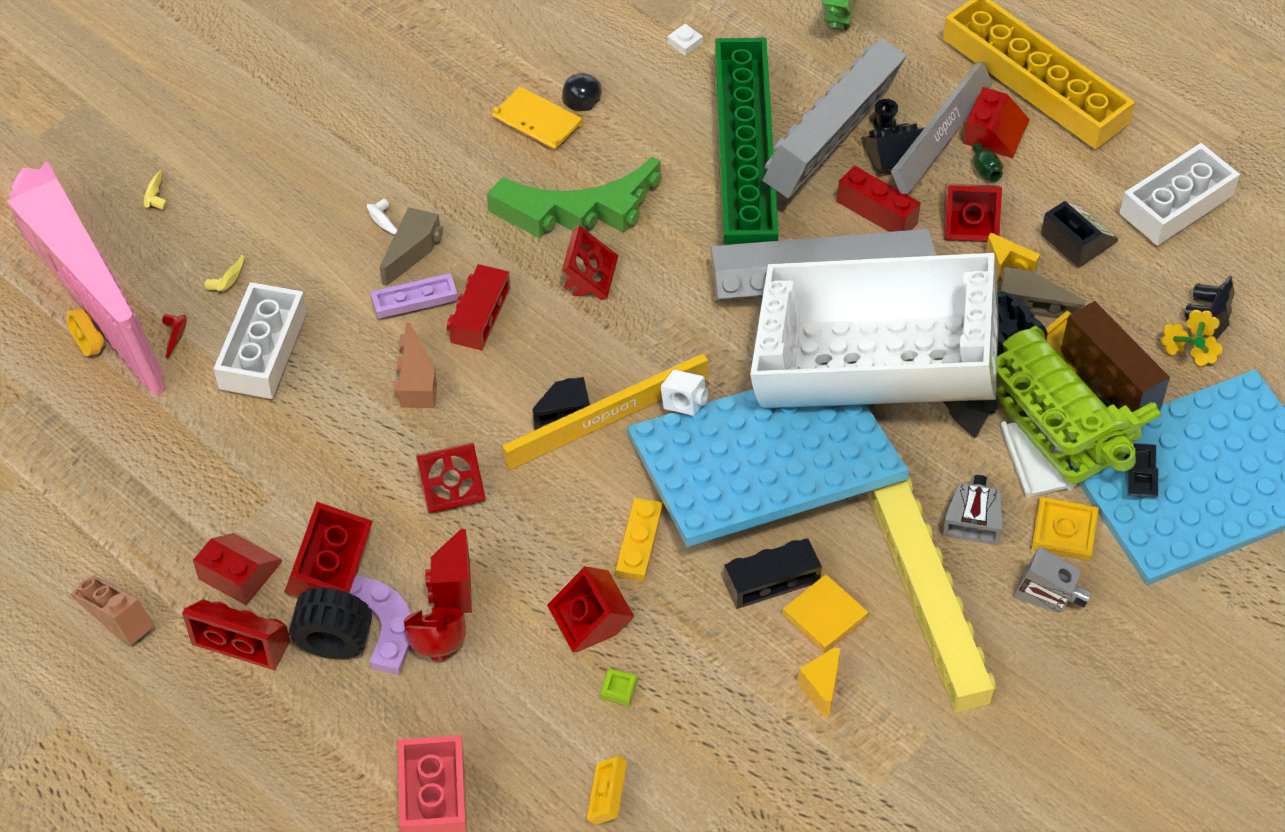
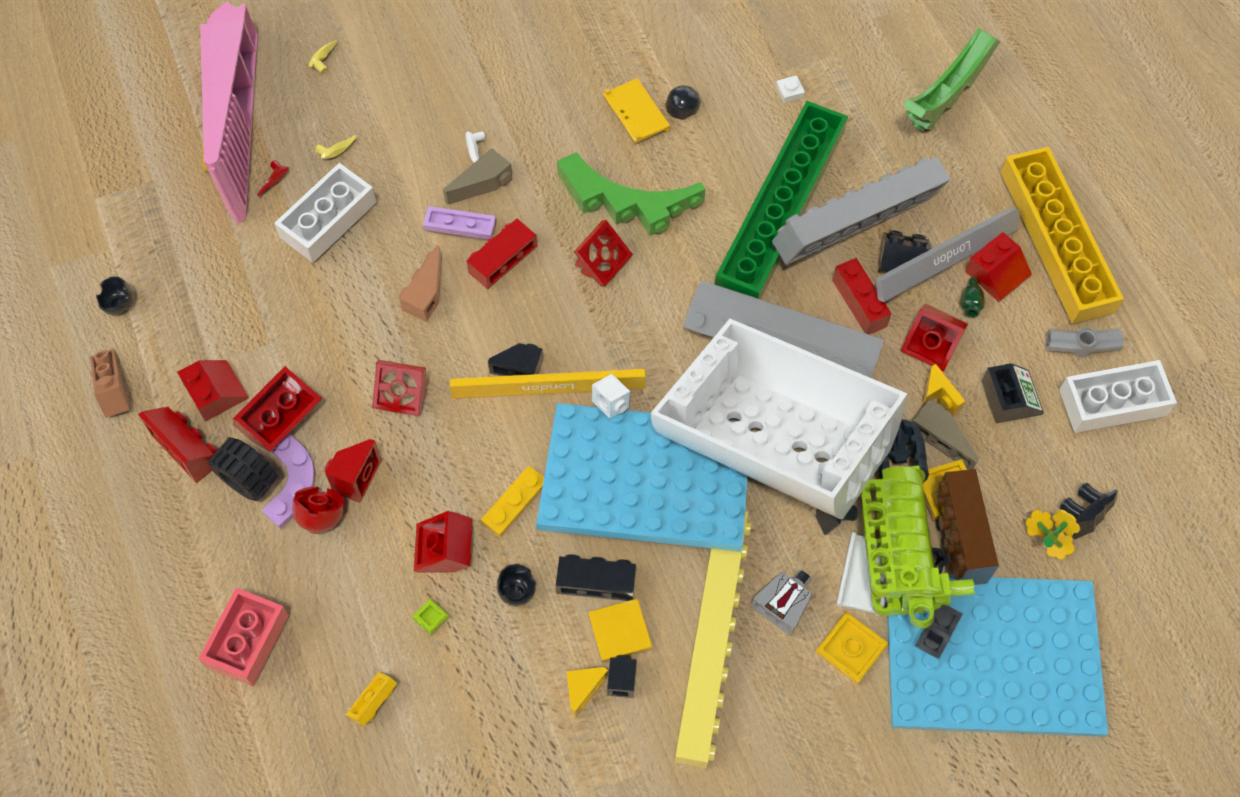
camera: 25 degrees right, 10 degrees up
black bush [873,99,898,131] -> none
light grey torso [1013,547,1091,613] -> none
none -> black hair [96,276,133,314]
none -> black hair [496,563,536,607]
none -> black brick [607,655,637,698]
none -> light grey piece [1046,327,1123,358]

